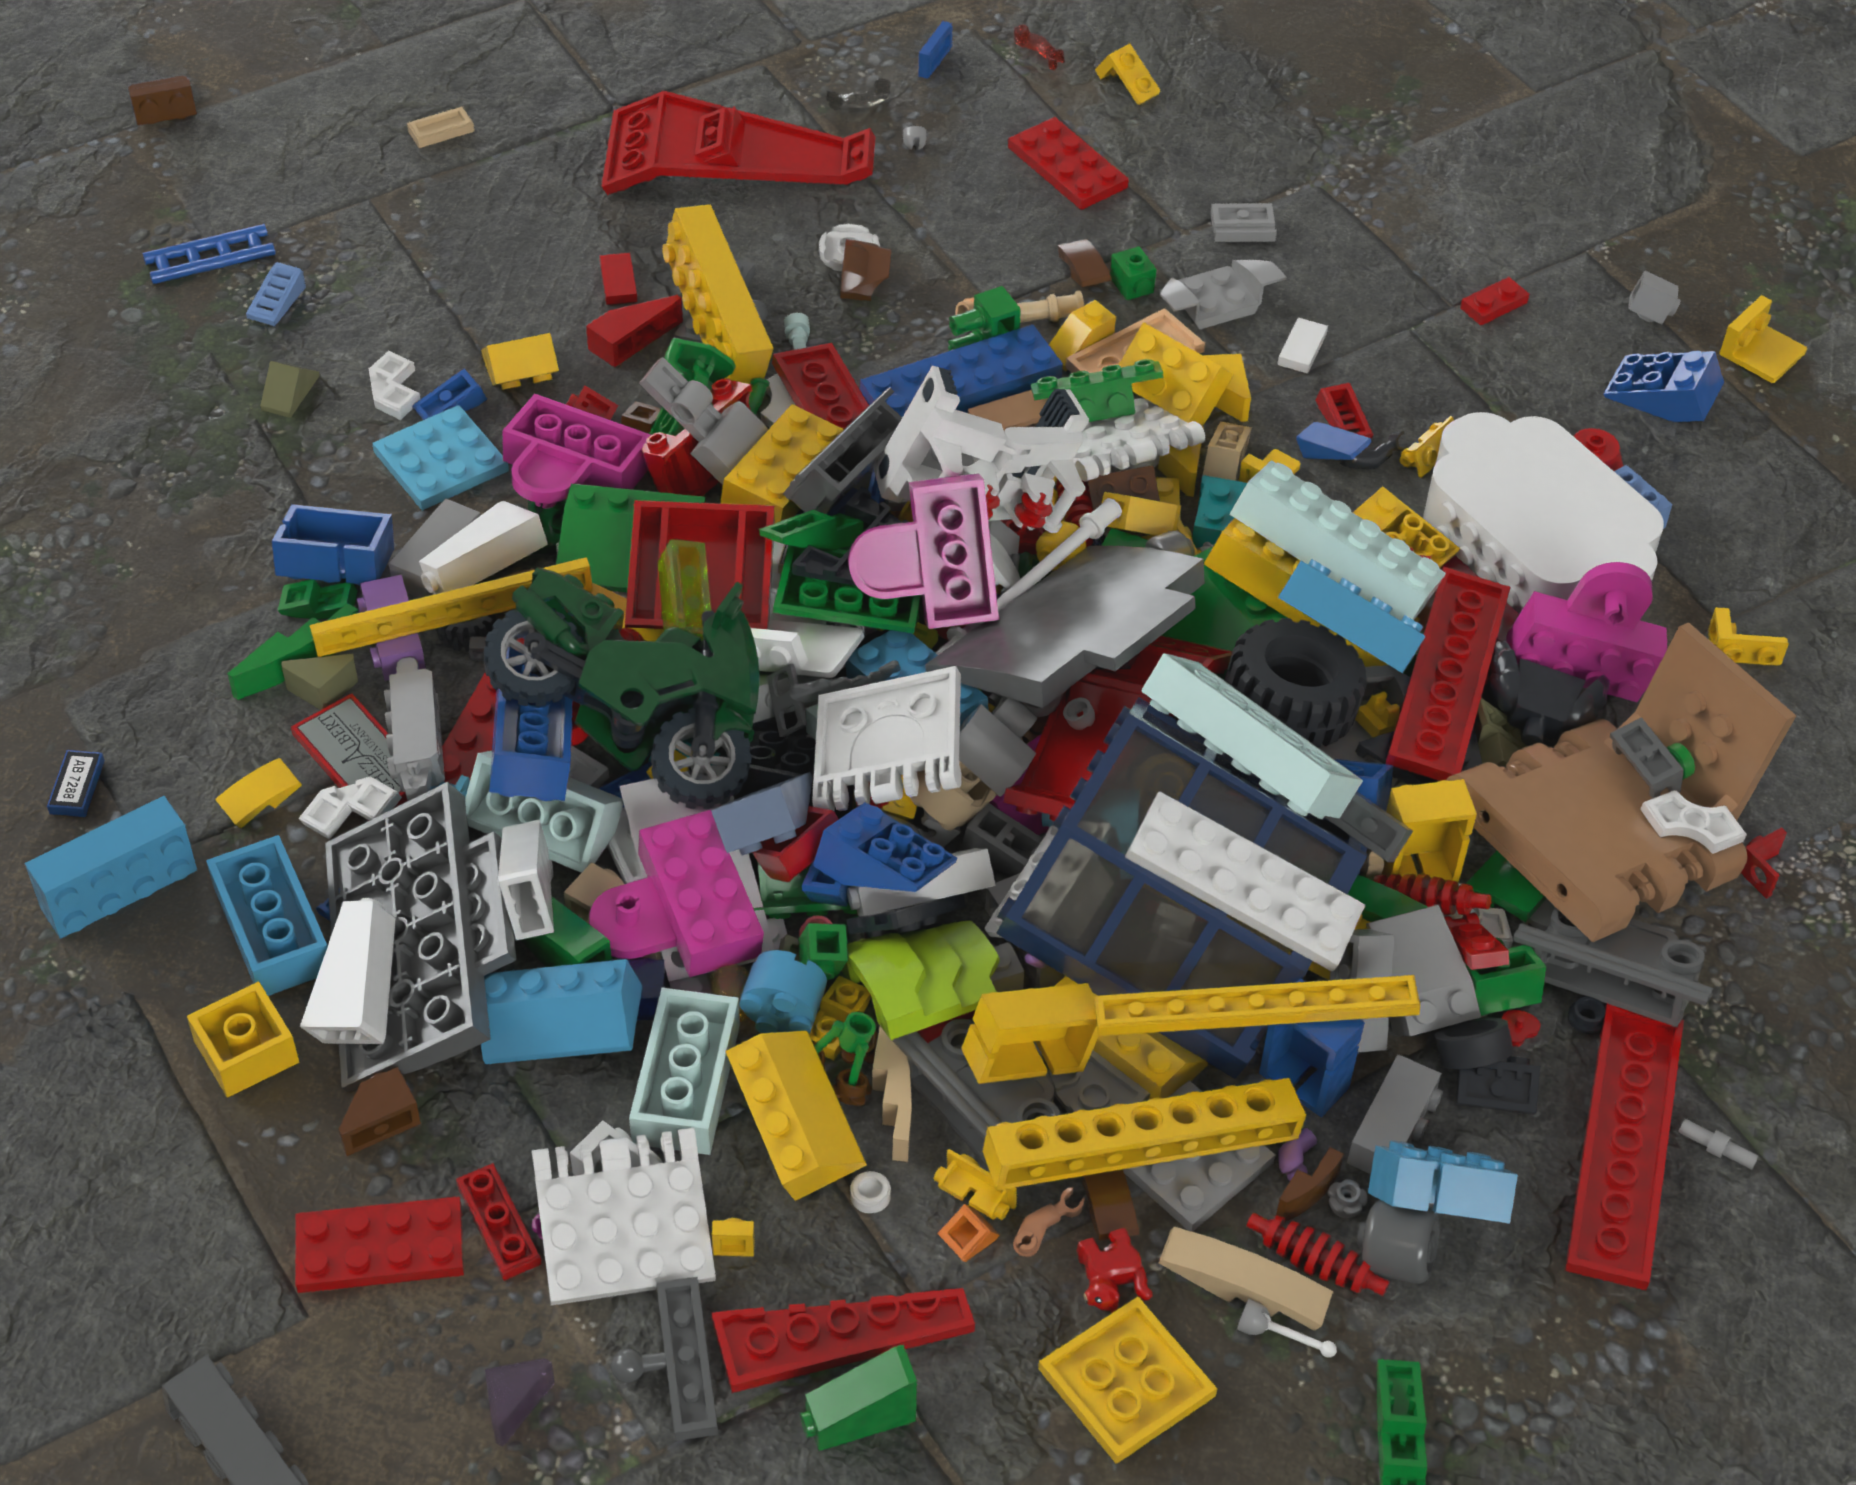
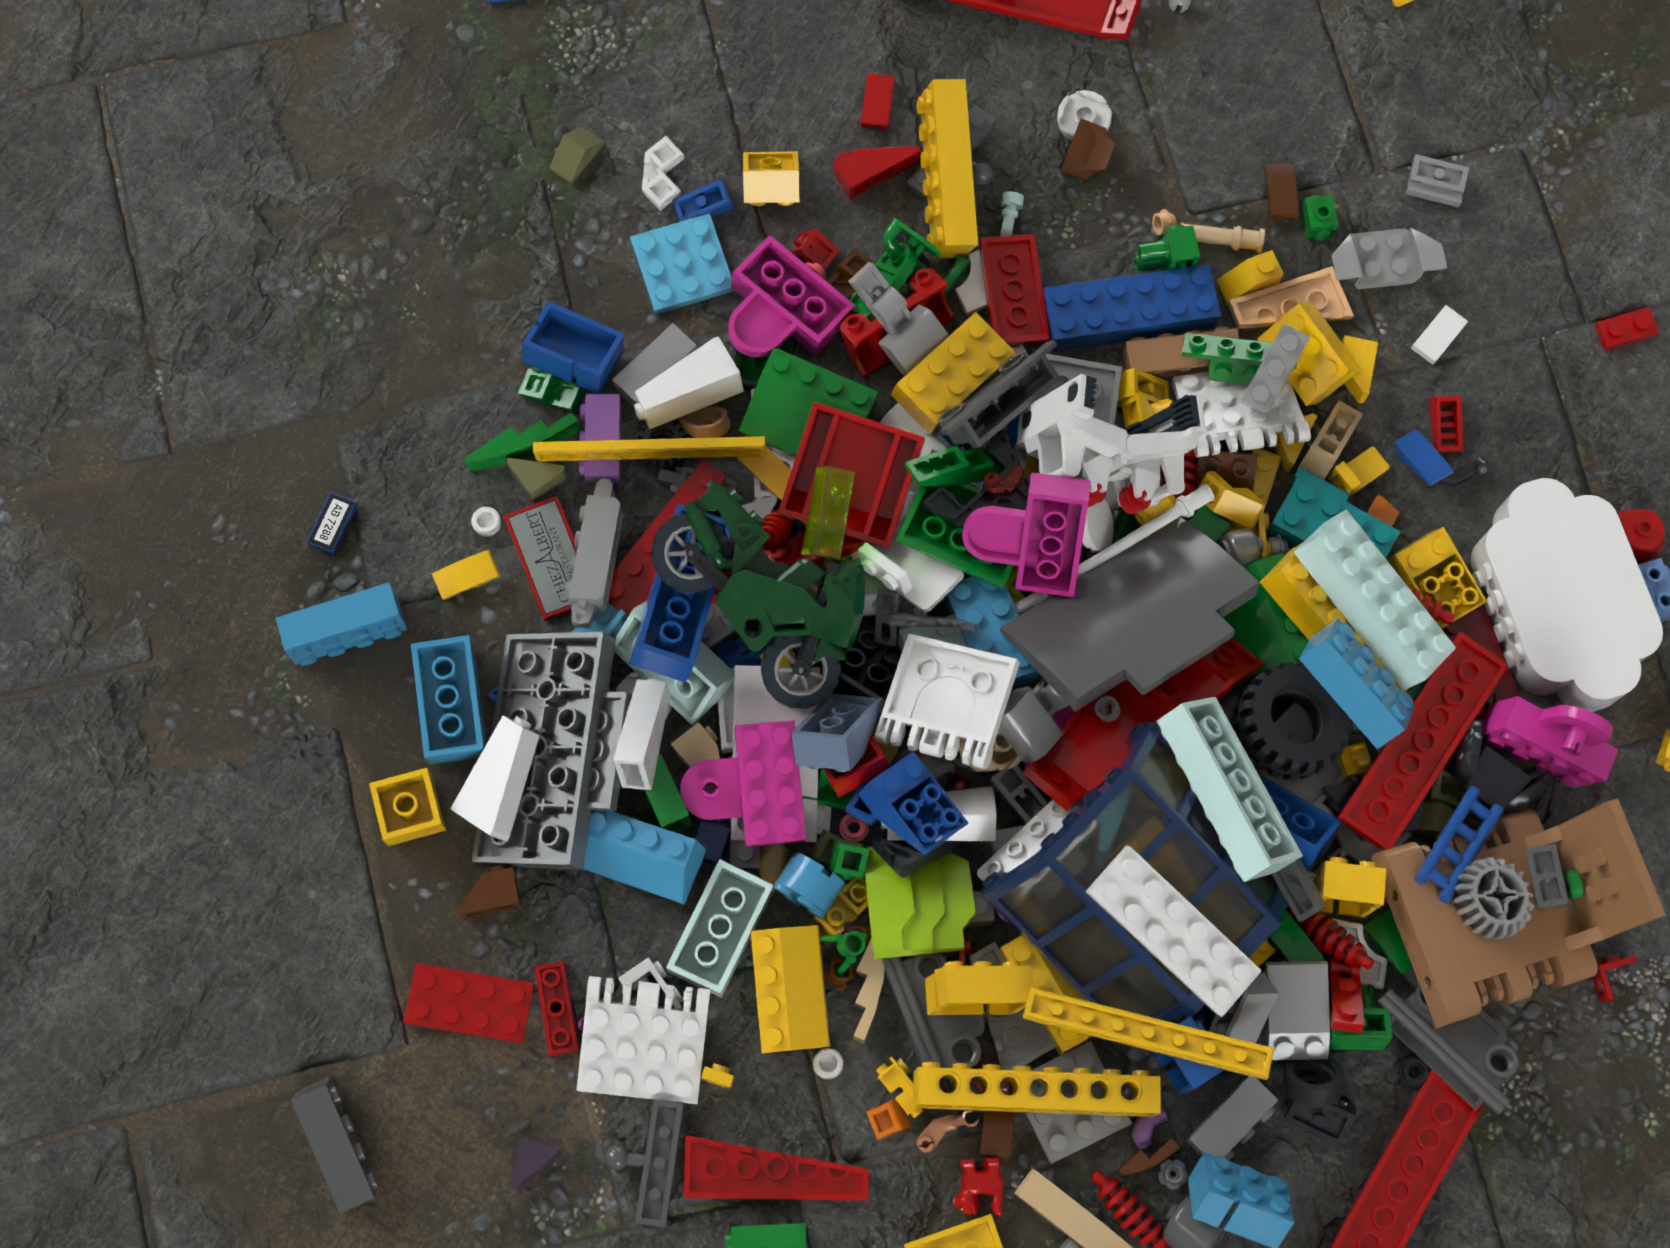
camera: 15 degrees right, 25 degrees up
medium blue slope [246,262,306,326] -> none
white tile [299,777,402,839] -> none
red plate [1008,117,1129,210] -> none
yellow hinge [1400,416,1454,478] -> none
red piece [1502,1010,1541,1047] -> none
white tile [1640,790,1747,854] -> none
light grey bar [1678,1119,1759,1170] -> none
none -> white tile [471,507,501,537]
none -> clear red arm [984,465,1027,493]
none -> light grey brick [1241,323,1310,417]
none -> blue bar [1414,786,1504,904]
none -> light grey gear [1453,857,1535,940]

